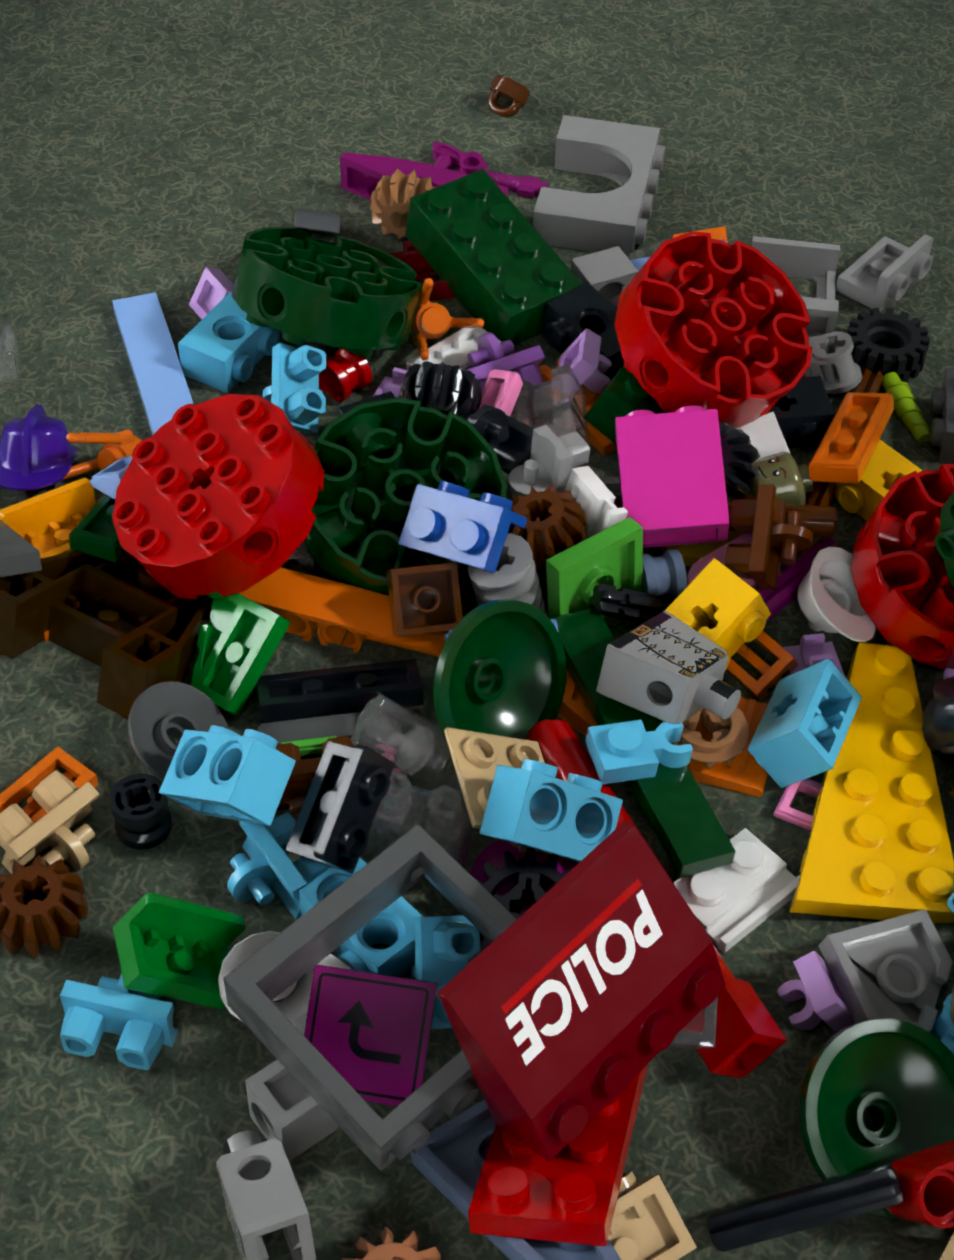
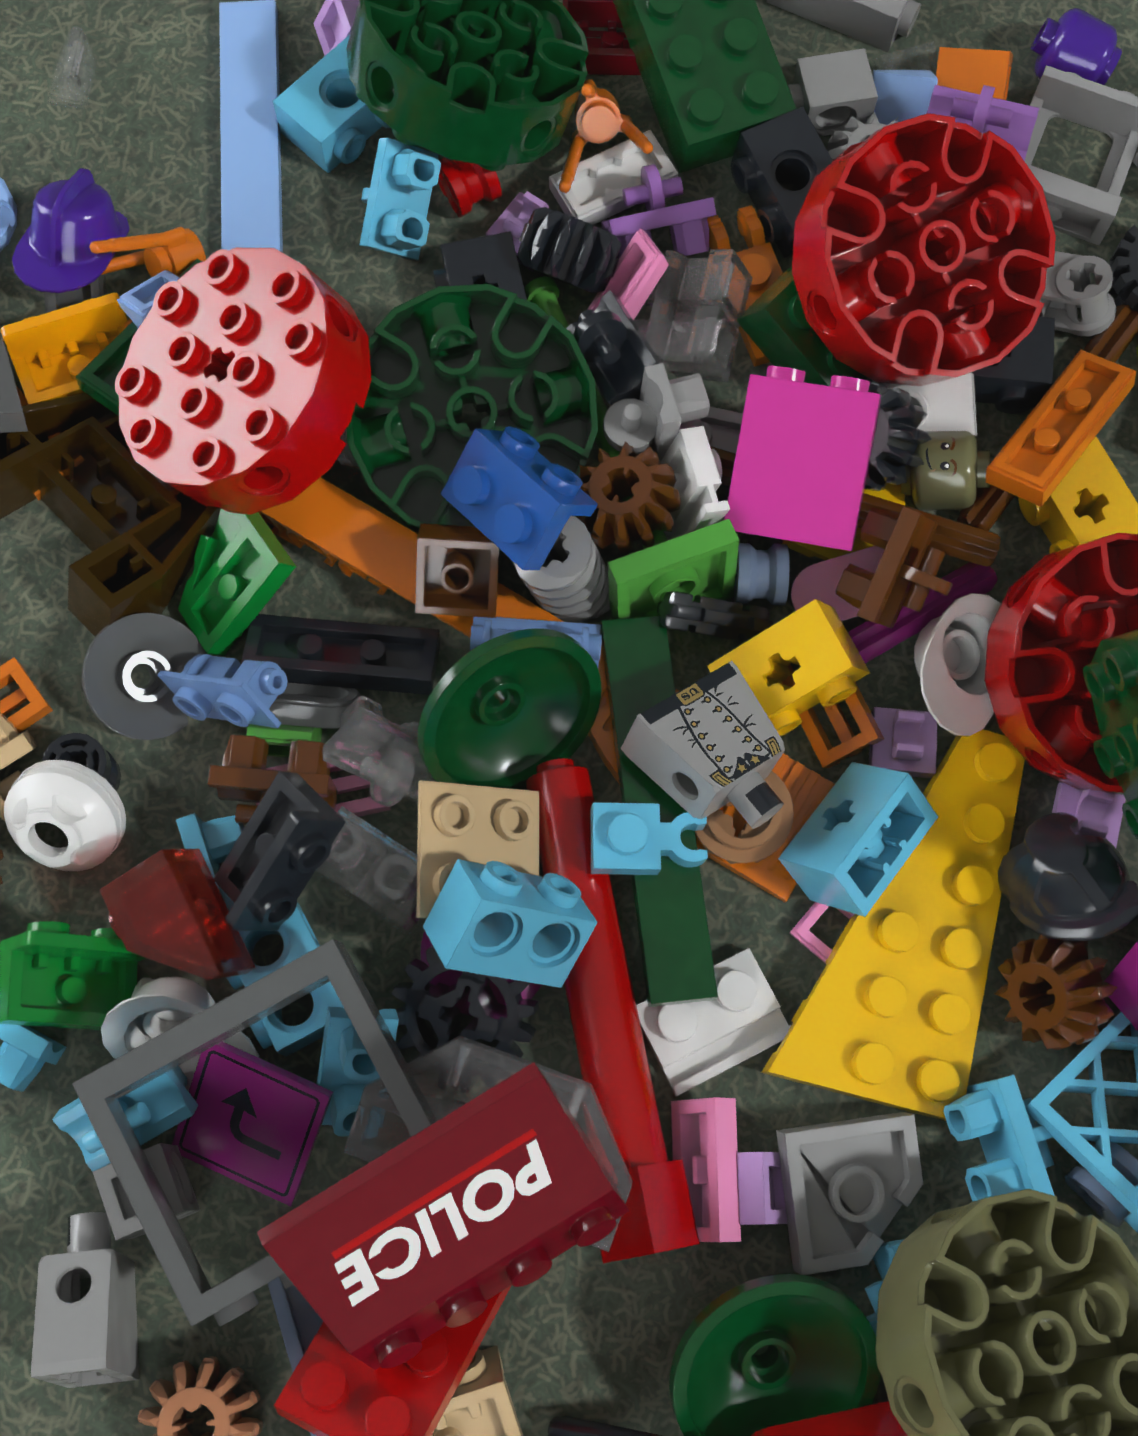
camera: 15 degrees right, 25 degrees up
medium azure brick [159,725,296,826] -> none
lavender tile [555,328,612,396] -> none
none -> white piece [4,760,126,871]
none -> medium azure hips [52,1066,198,1172]
none -> clear red slope [100,849,256,980]
none -> medium blue hinge [157,654,288,728]
none -> bright pink tile [671,1097,741,1242]
none -> dark purple head [1030,8,1122,85]

